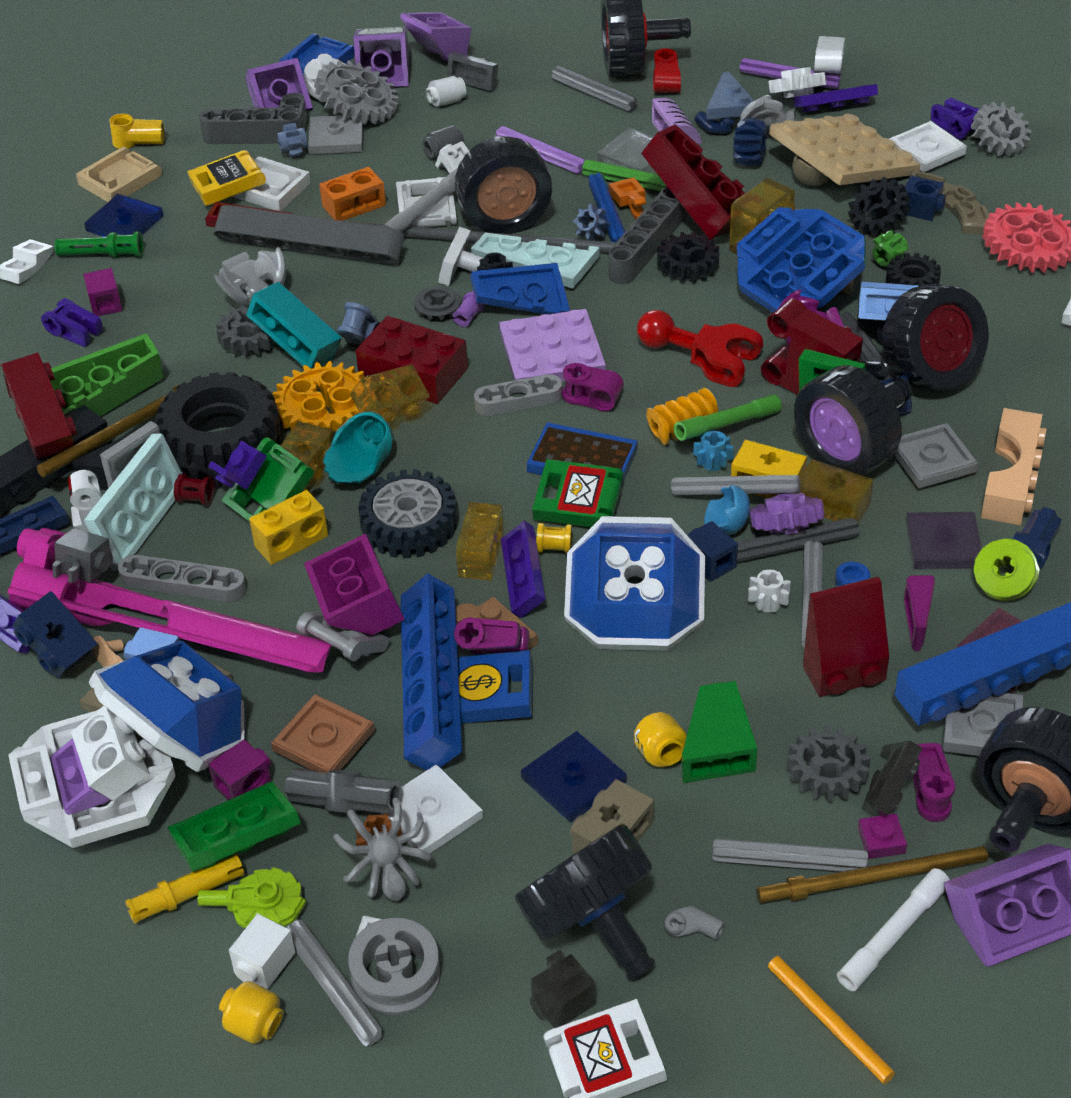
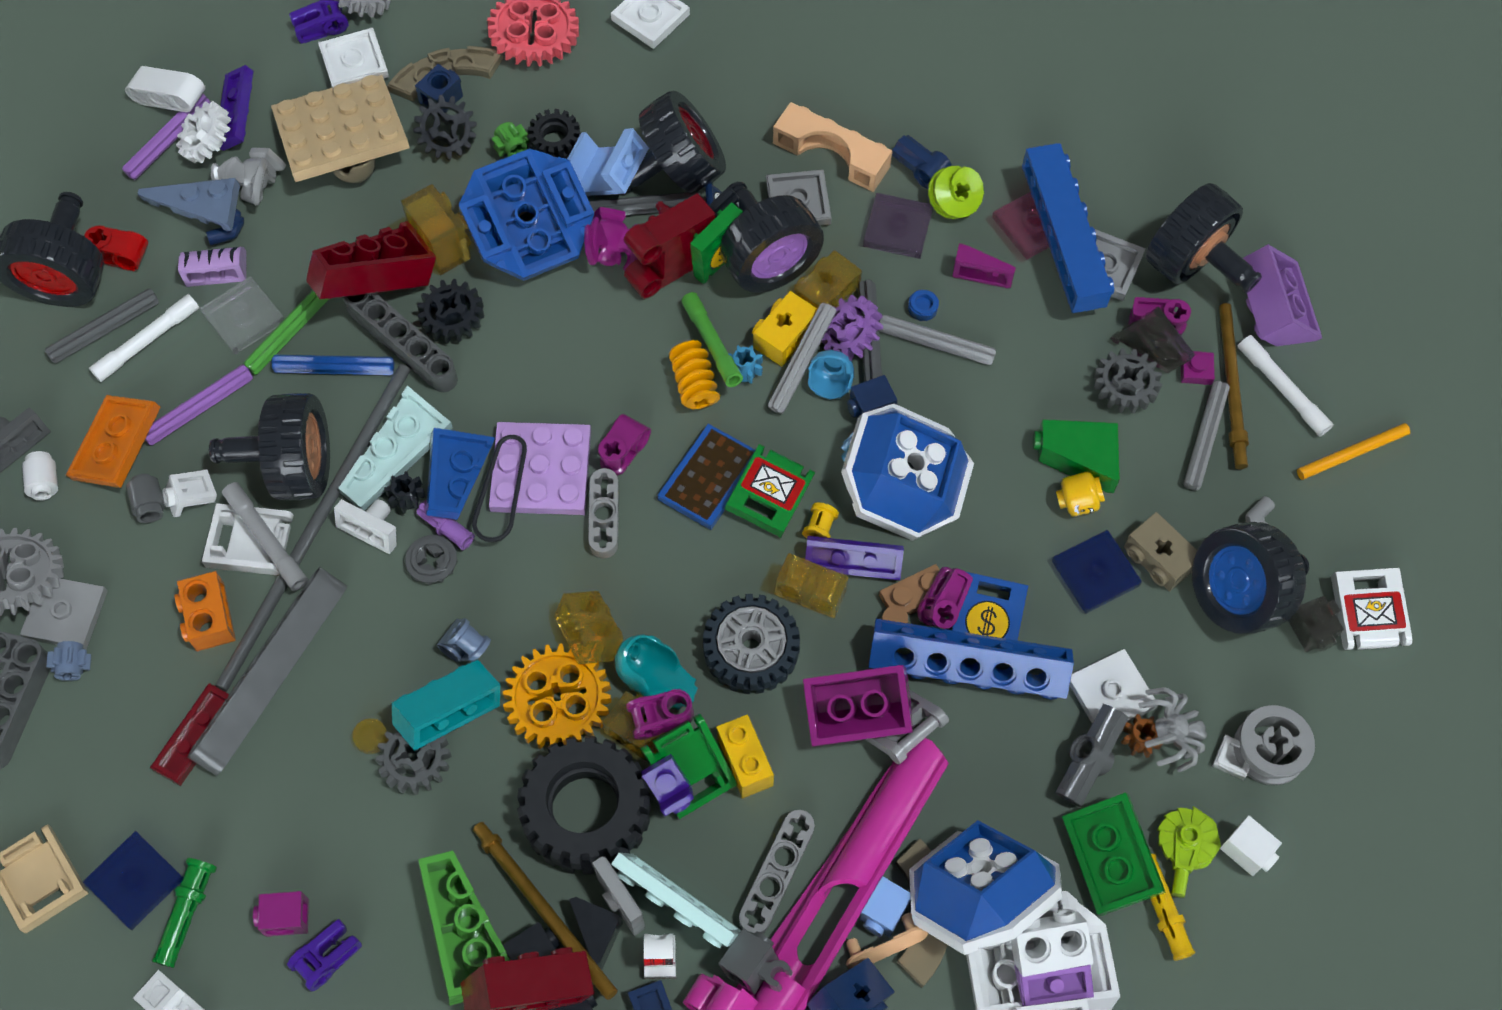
camera: 80 degrees left, 20 degrees up
dark red bush [173,474,215,506] -> none
yellow container [187,150,266,206] -> none
magenta brick [208,739,271,800] -> none
light grey animal [214,247,286,306] -> none
yellow head [219,981,284,1044] -> none
white container [232,156,311,211] -> none
nougat plate [271,694,375,772] -> none
light grey axle [285,919,383,1047] -> none
dark red brick [355,315,468,405] -> none
sand blue gear [572,204,610,240] -> none
orange plate [609,177,646,219] -> none
red piece [637,310,764,387] -> none
dark blue gear [733,118,767,166] -> none
white gear [748,570,791,612] -> none
dark red slope [803,577,890,698] -> none
none -> orange tile [66,395,161,488]
none -> white piece [89,294,199,382]
none -> black piece [472,435,527,542]
none -> magenta piece [626,689,694,740]

